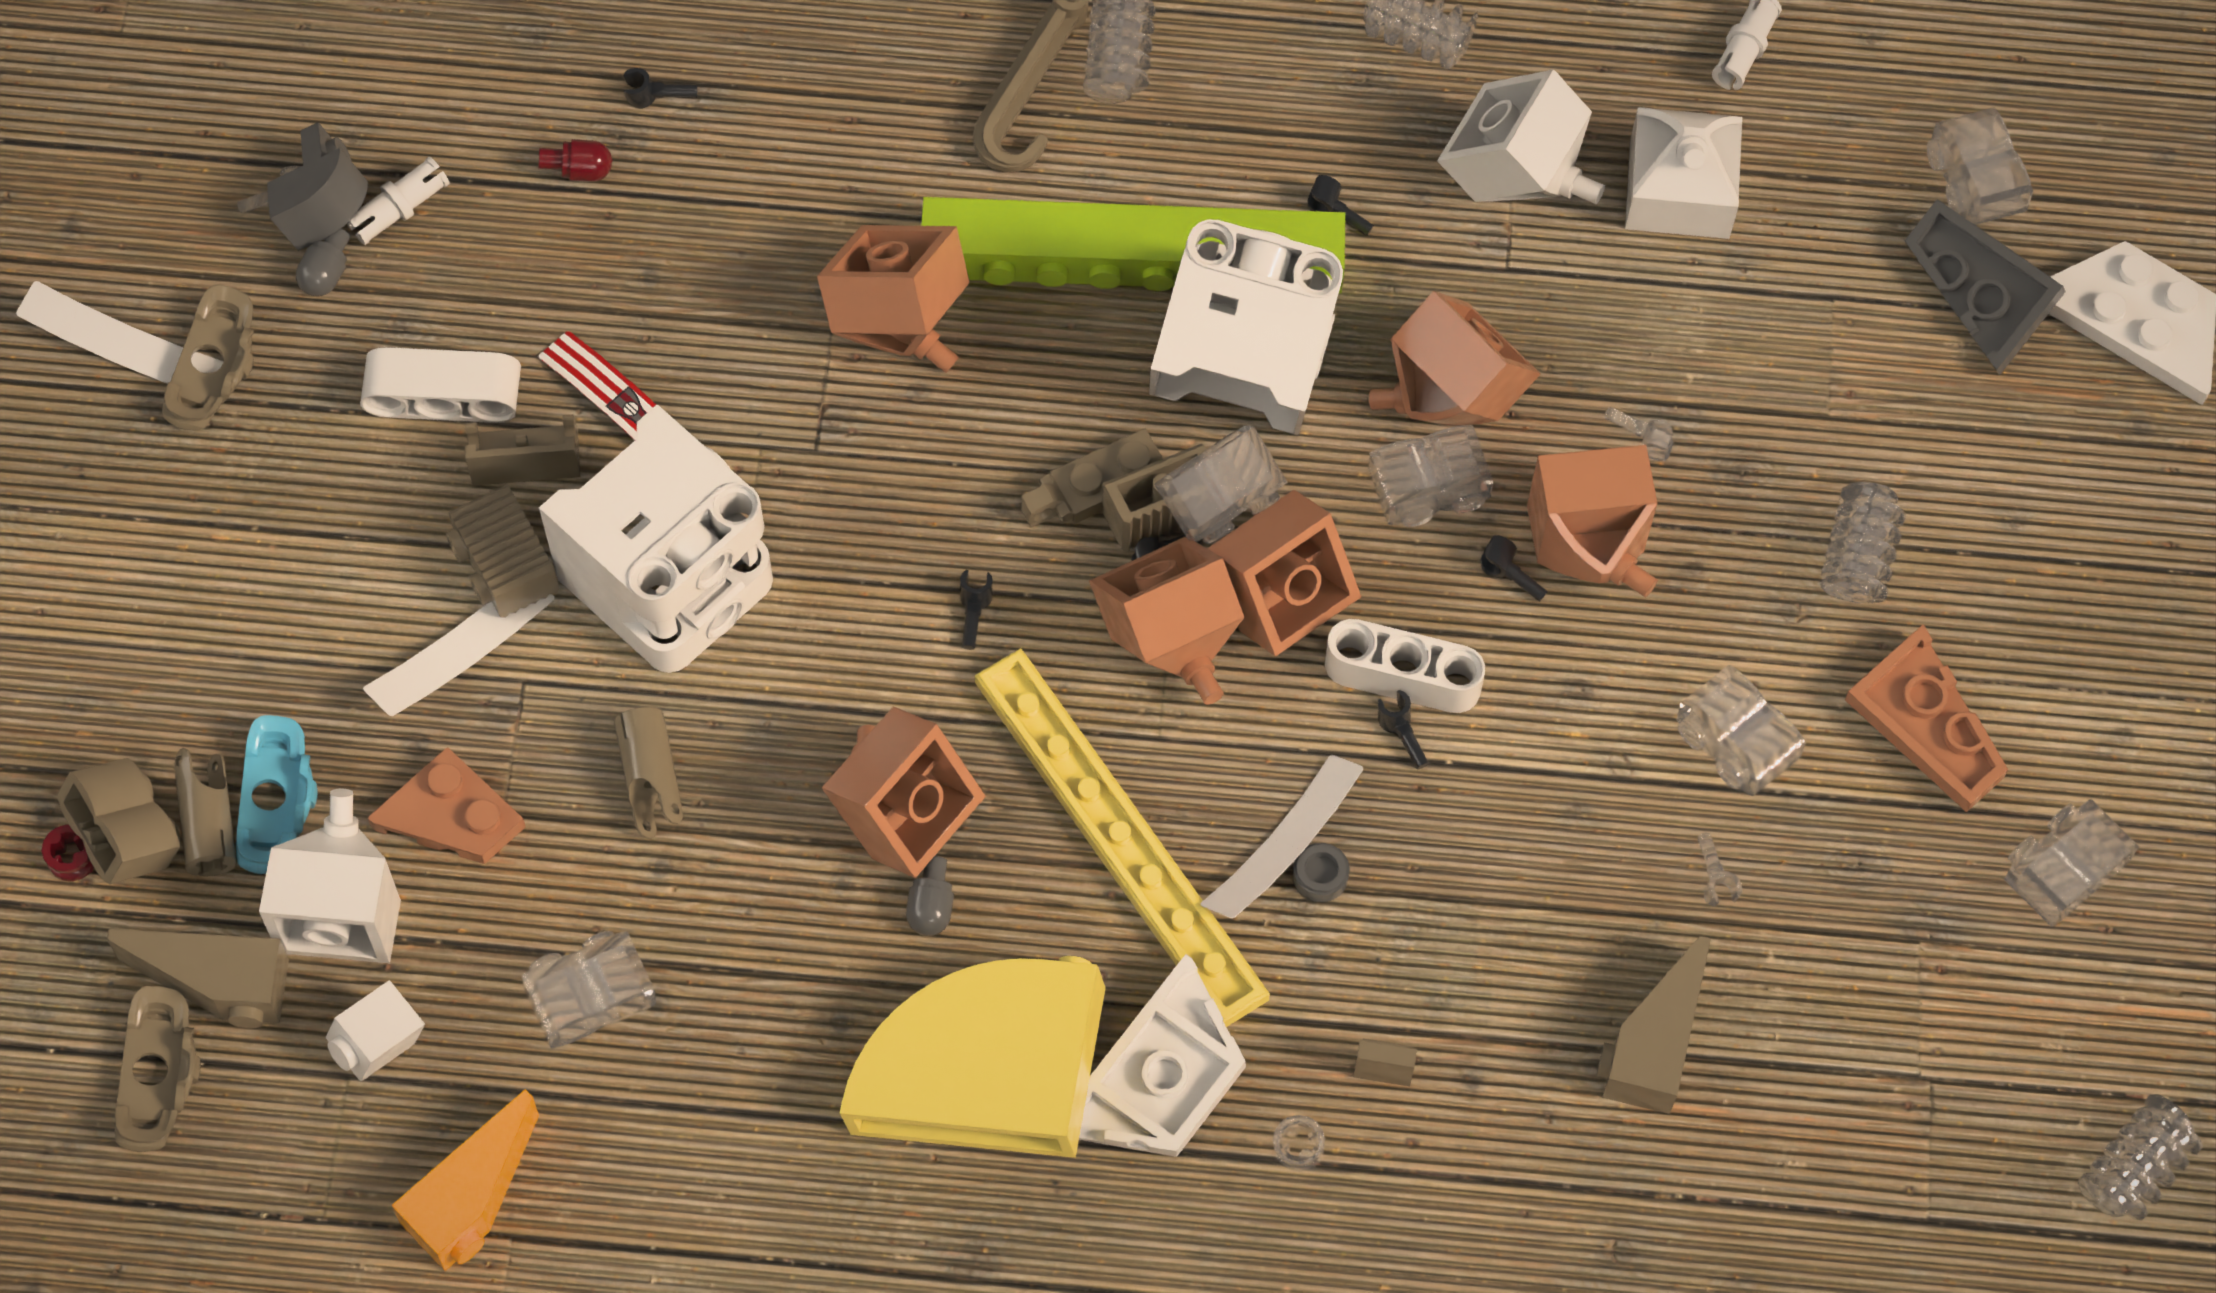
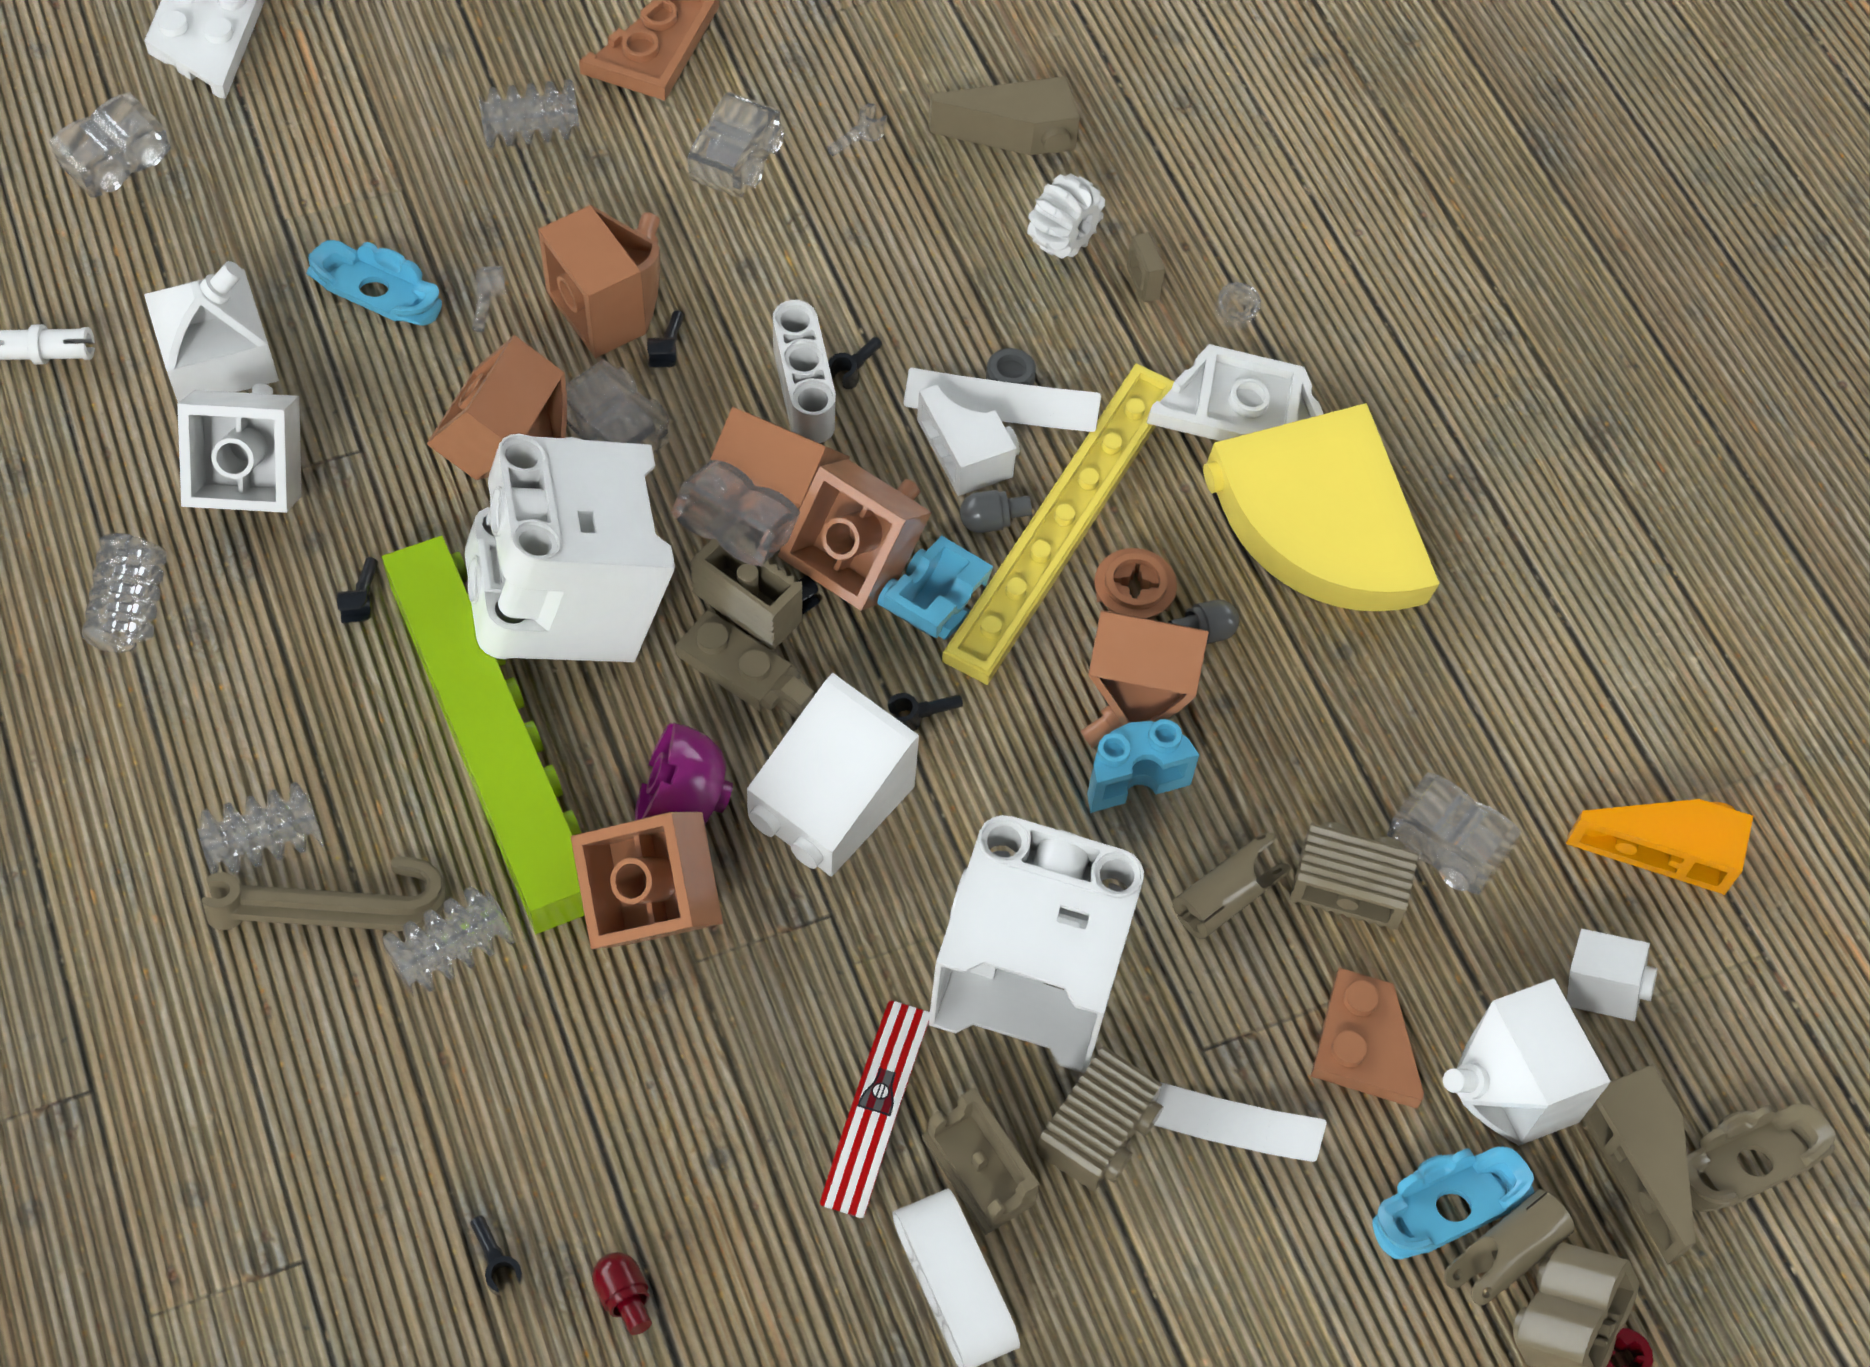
camera: 120 degrees left, 5 degrees down
dark grey wing [1905,199,2066,375] -> none
none -> medium azure piece [306,240,442,326]
none -> clear piece [382,886,515,997]
none -> magenta cylinder [635,722,733,824]
none -> white slope [747,673,919,877]
none -> medium azure cylinder [877,535,993,640]
none -> white arch [917,384,1020,496]
none -> dark grey cylinder [960,490,1032,533]
none -> white gear [1027,173,1105,259]
none -> medium azure cylinder [1087,719,1199,813]
none -> nougat gear [1094,548,1177,620]
none -> dark tan brick [1290,822,1419,930]

